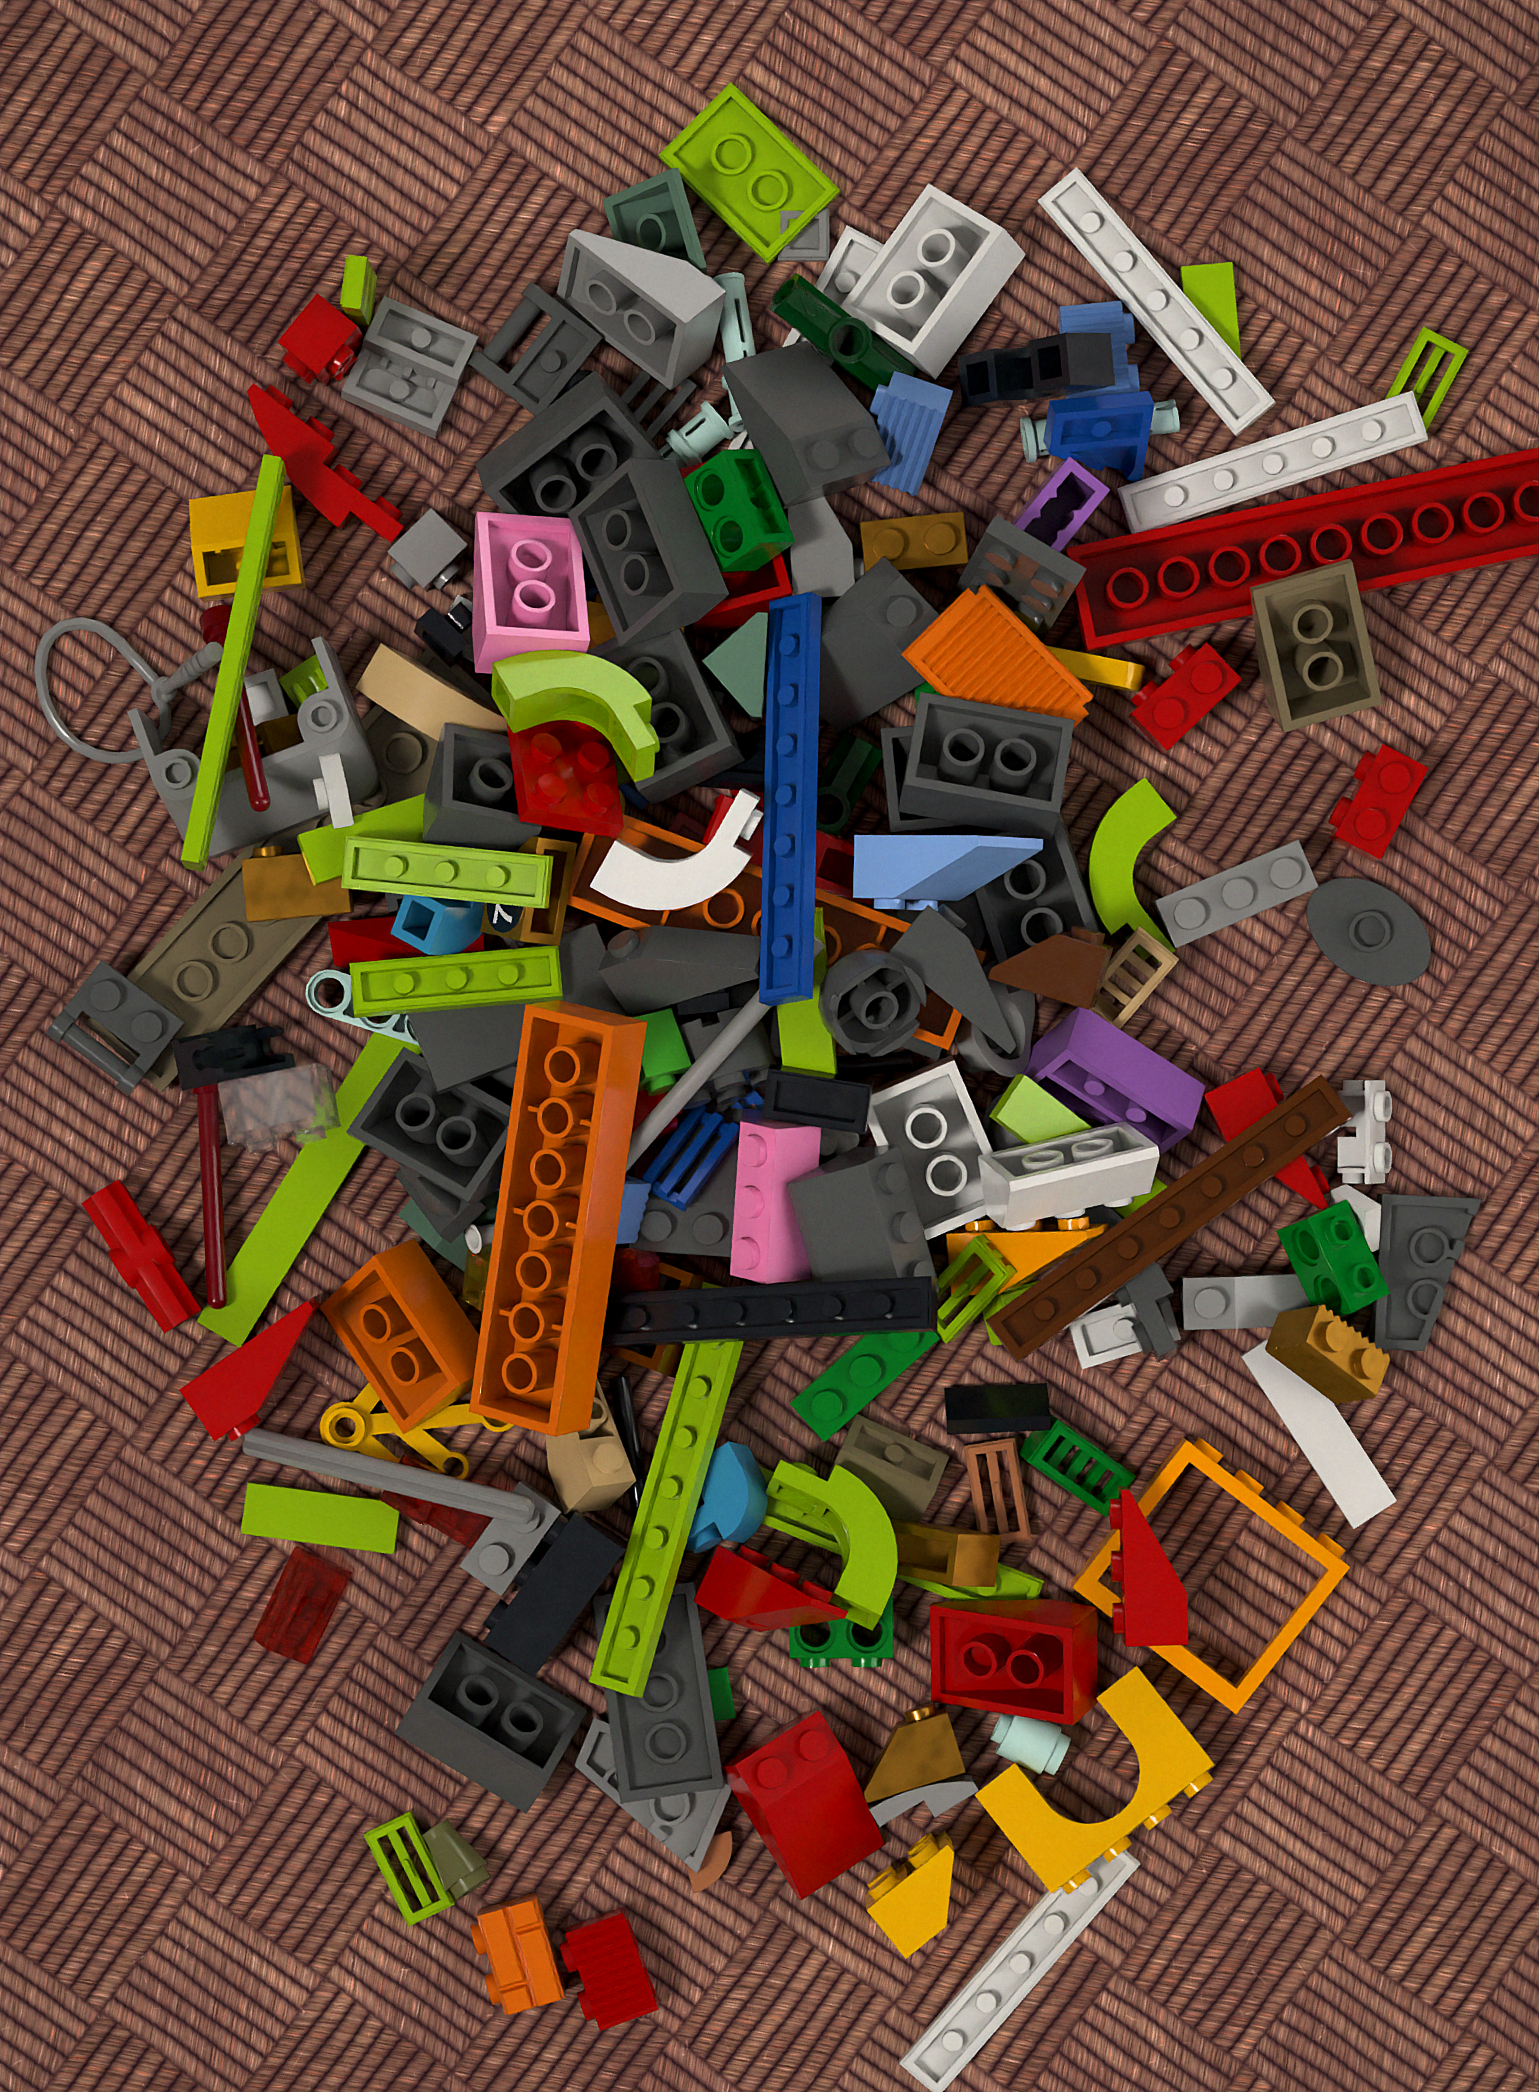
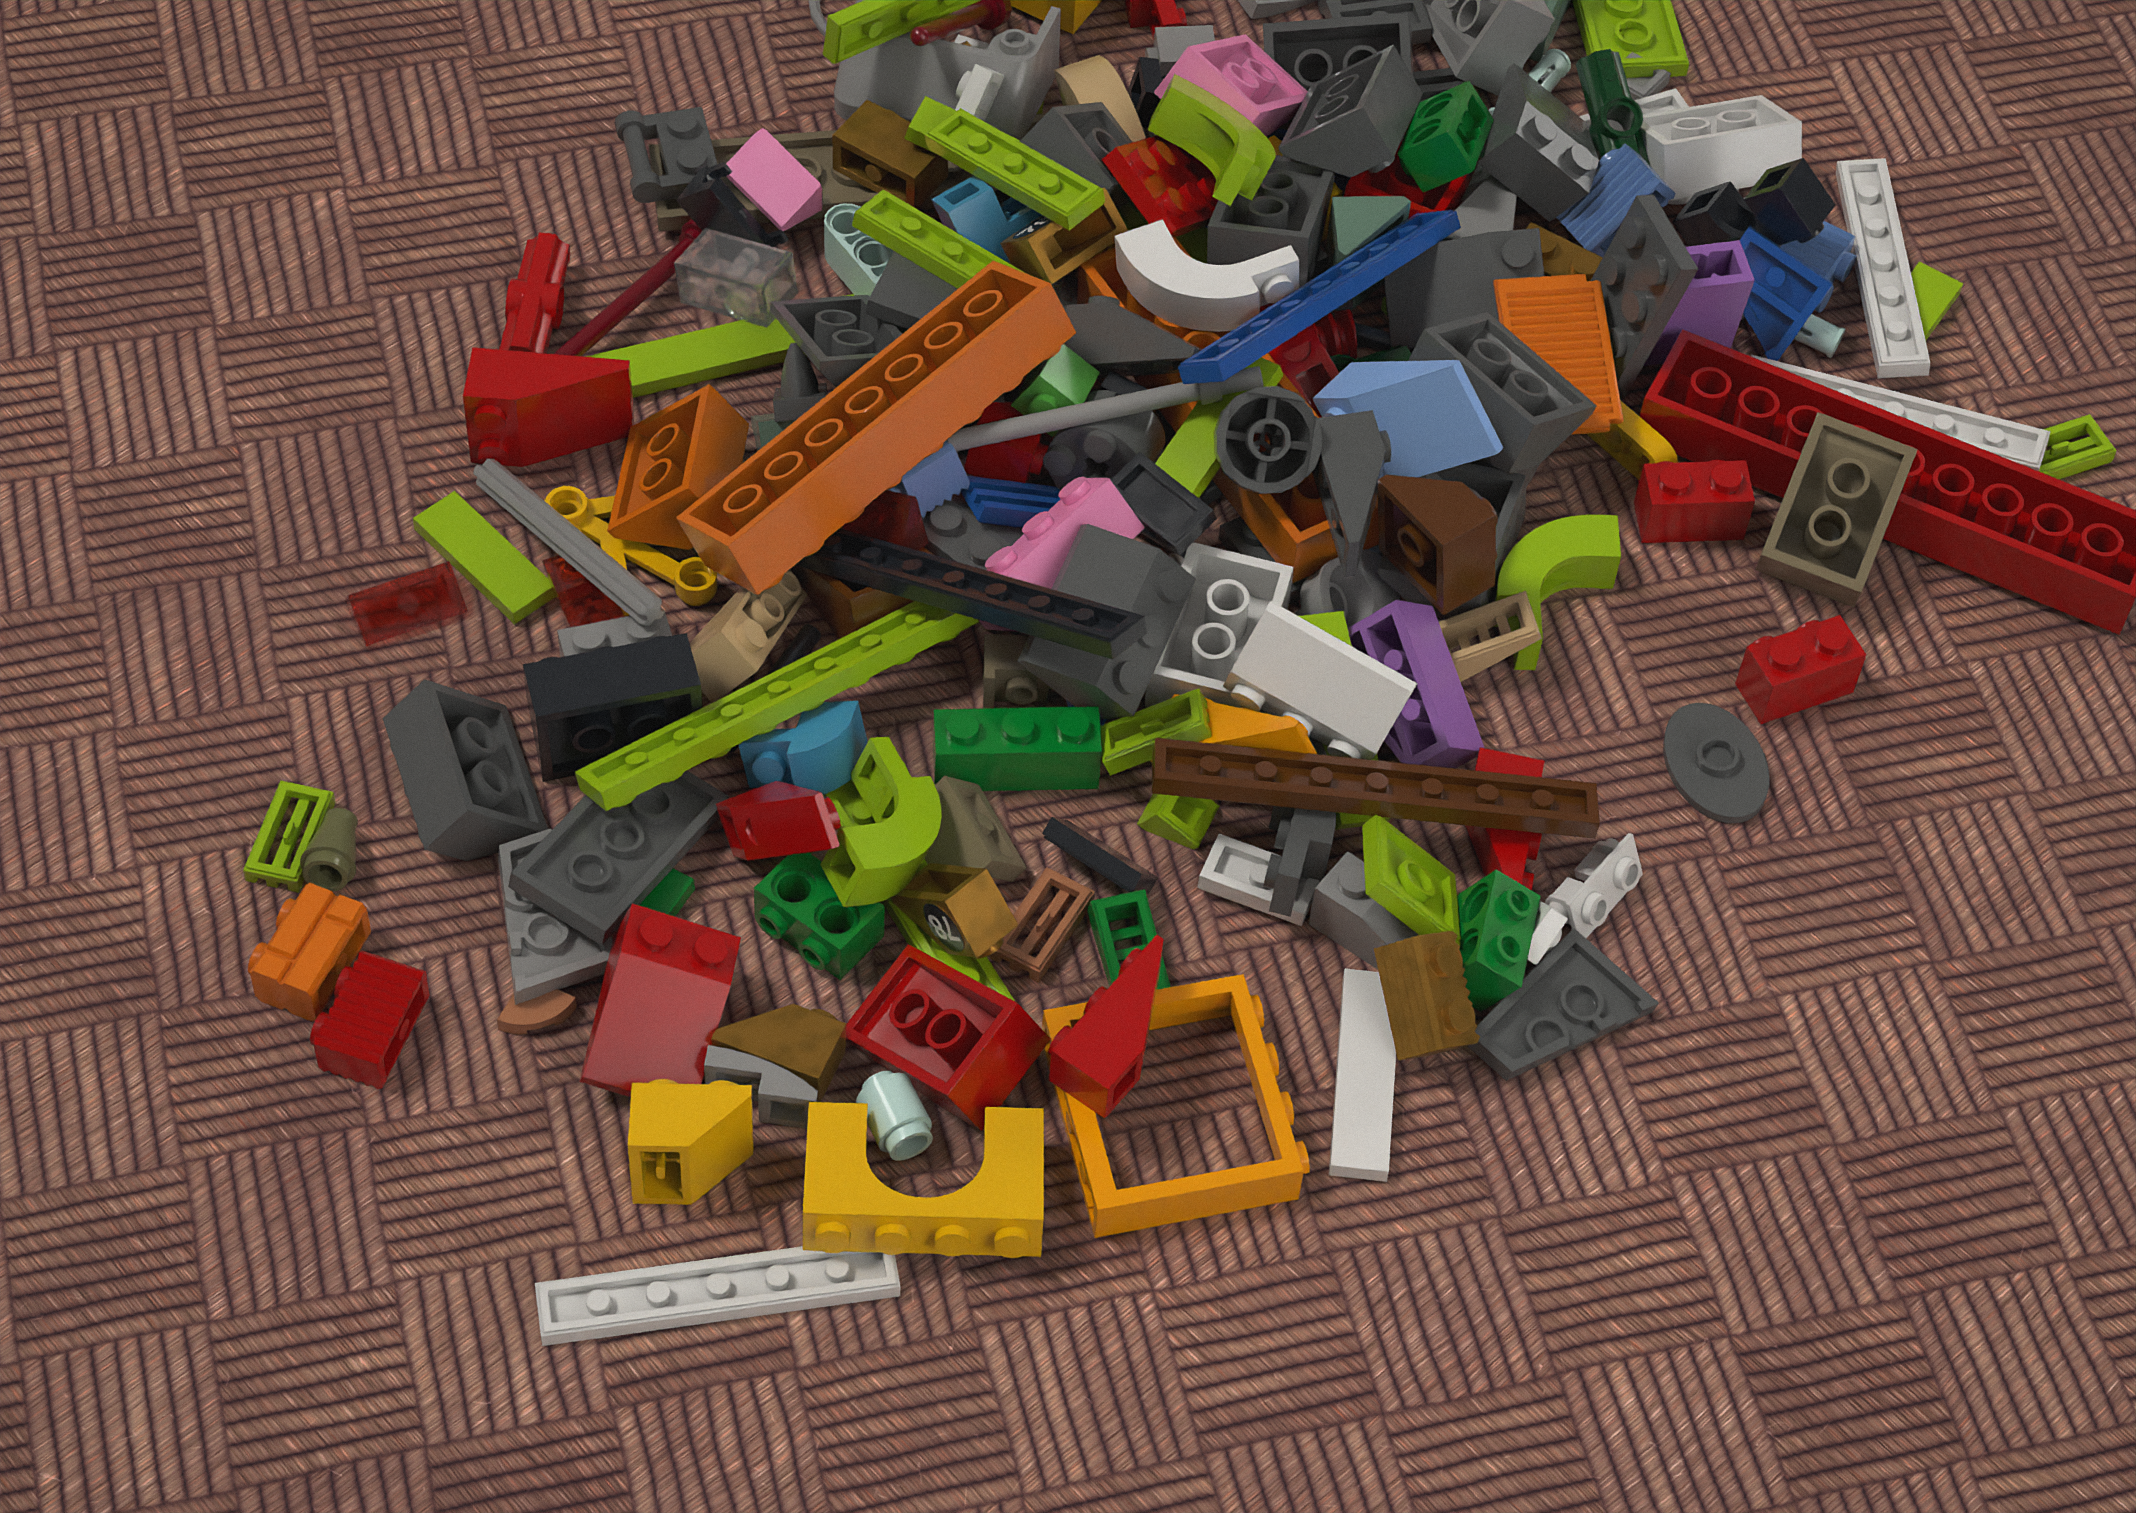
camera: 35 degrees right, 35 degrees down
light grey brick [1151,840,1318,949] -> none
none -> bright pink slope [726,128,822,232]
none -> lime tile [1362,814,1460,945]

